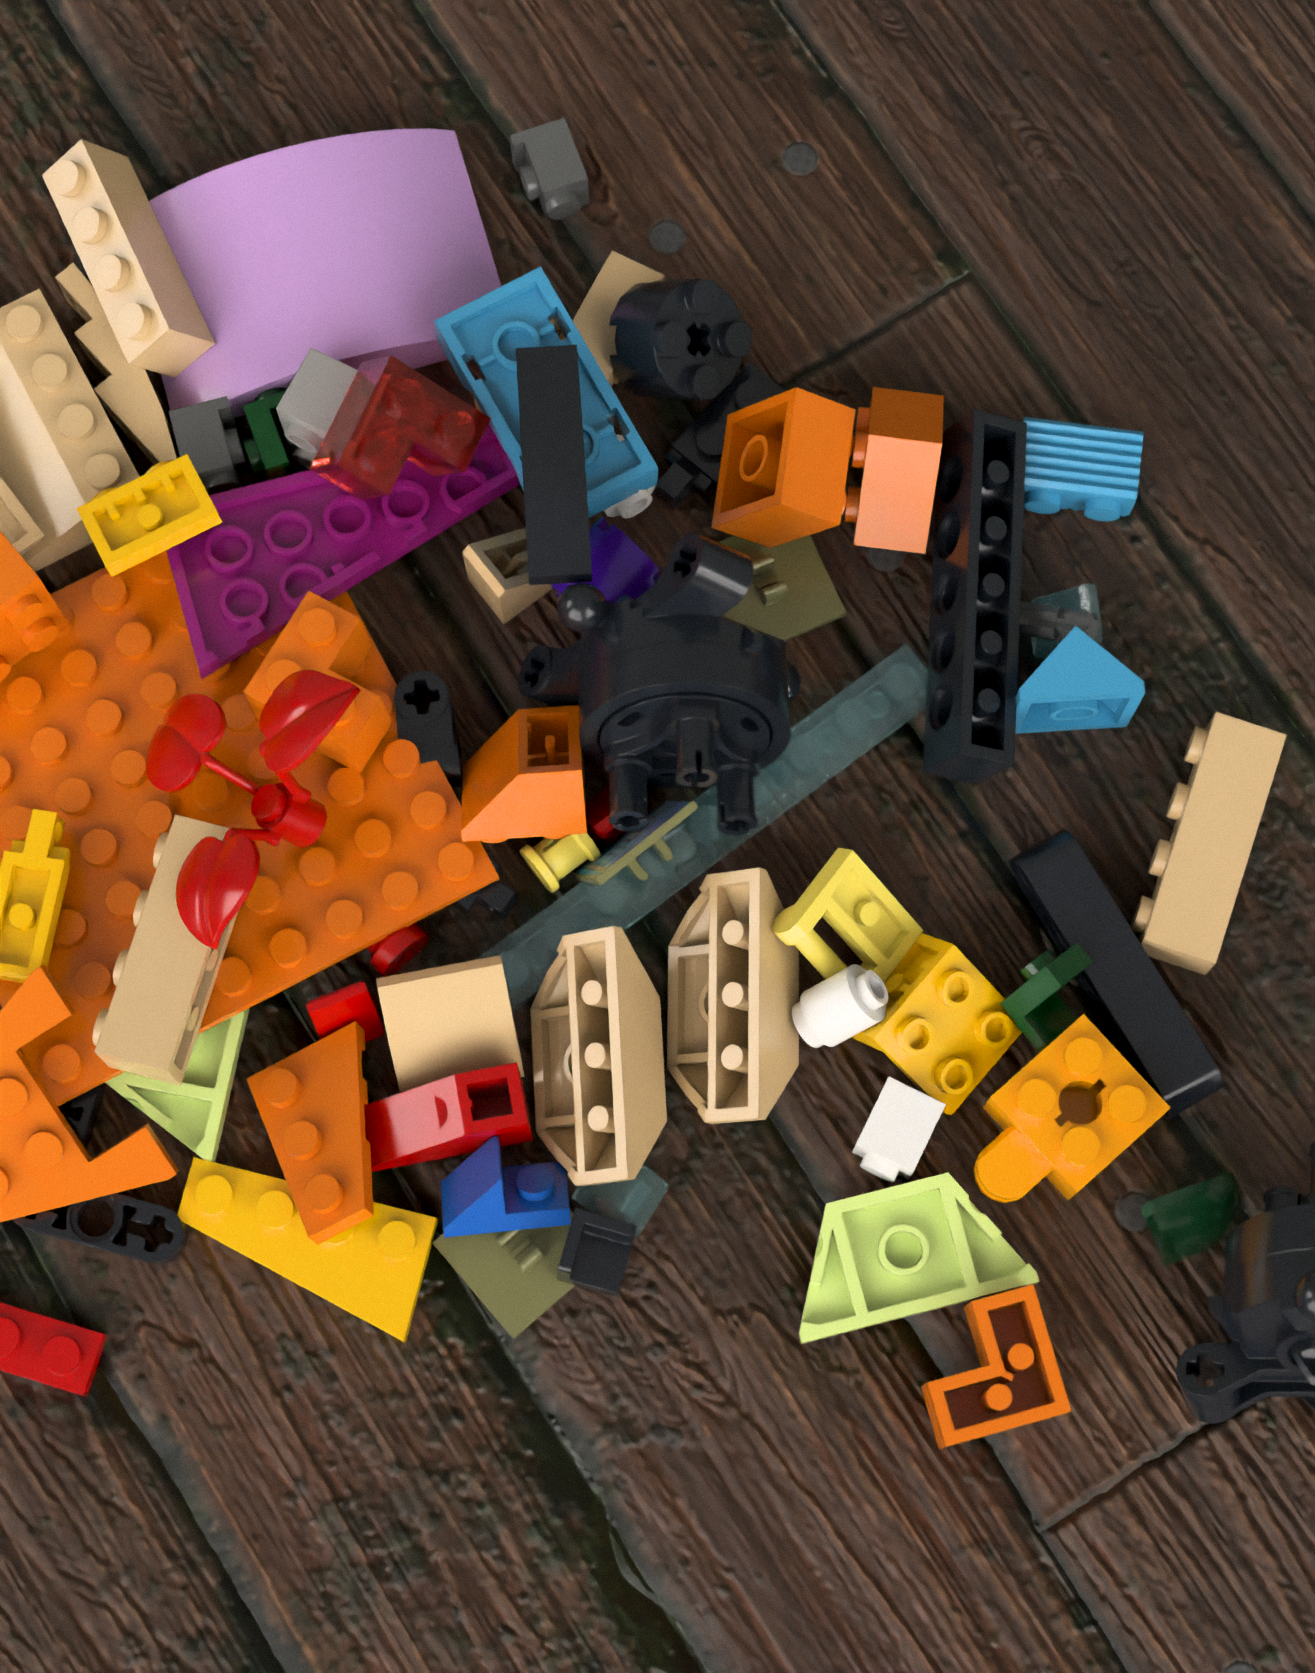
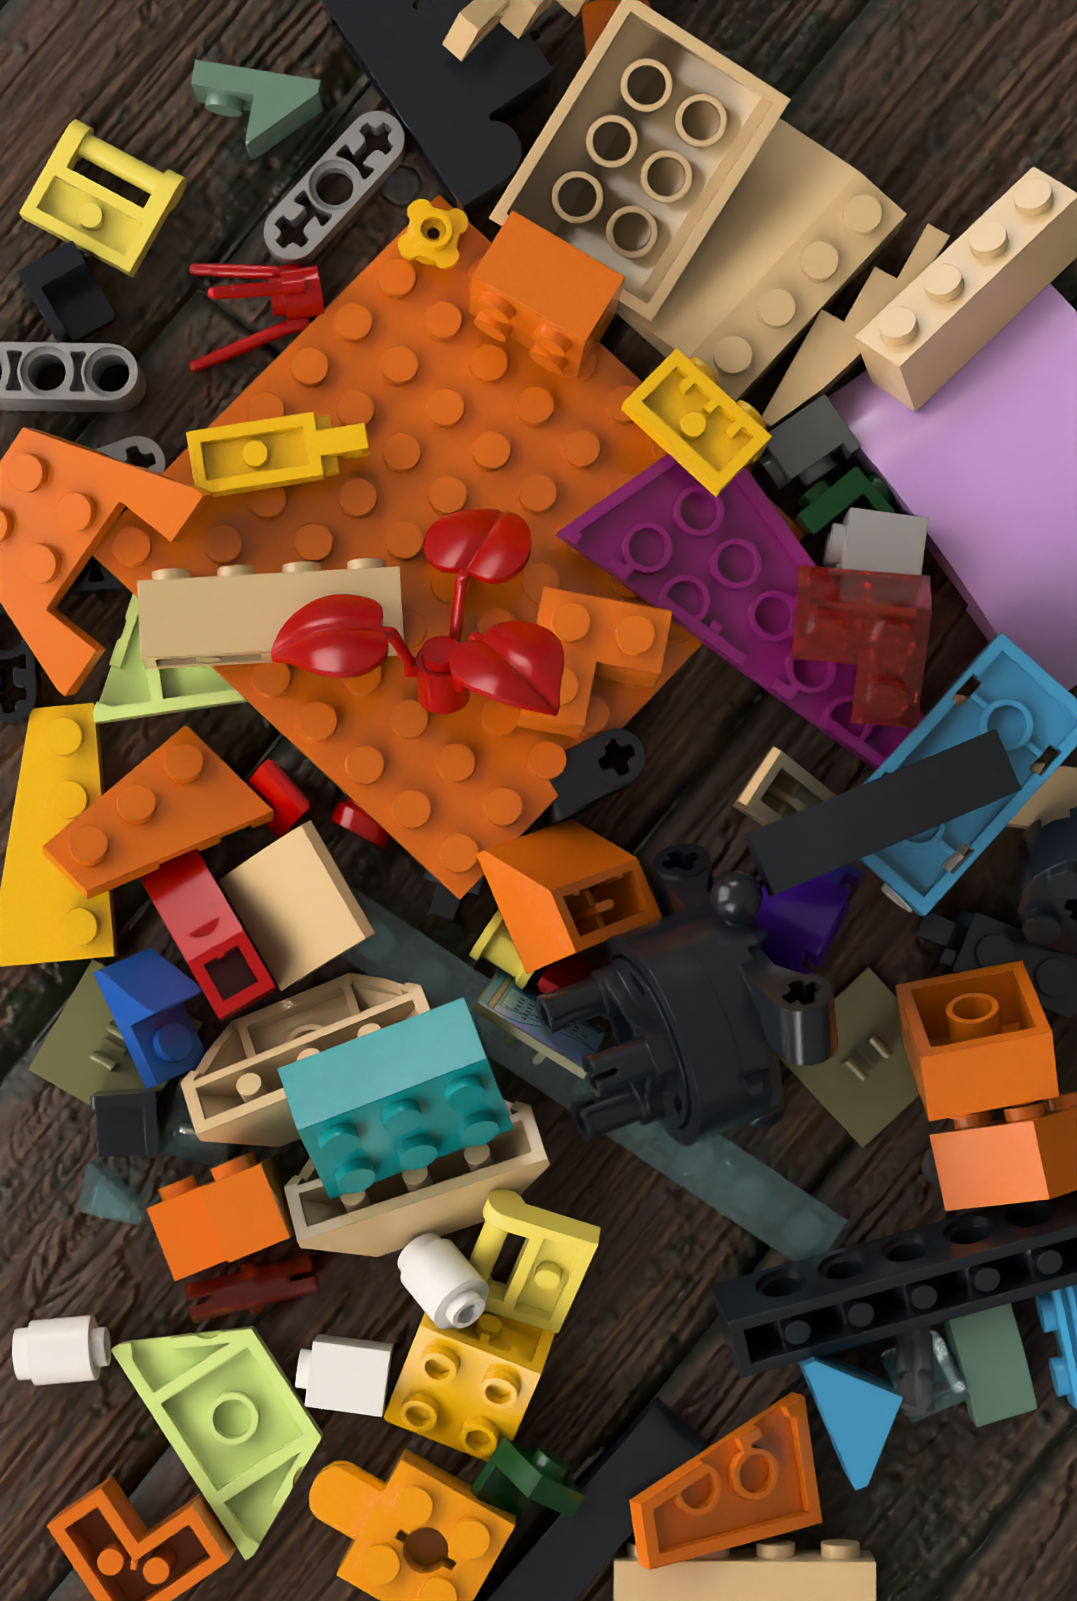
camera: 75 degrees right, 10 degrees up
none -> white brick [12,1315,111,1386]
none -> clear light blue slope [77,1159,150,1225]
none -> orange brick [146,1151,295,1281]
none -> clear red pin [185,1253,320,1324]
none -> teal brick [277,997,514,1199]
none -> orange wing [629,1392,823,1570]
none -> sand green slope [944,1303,1038,1427]

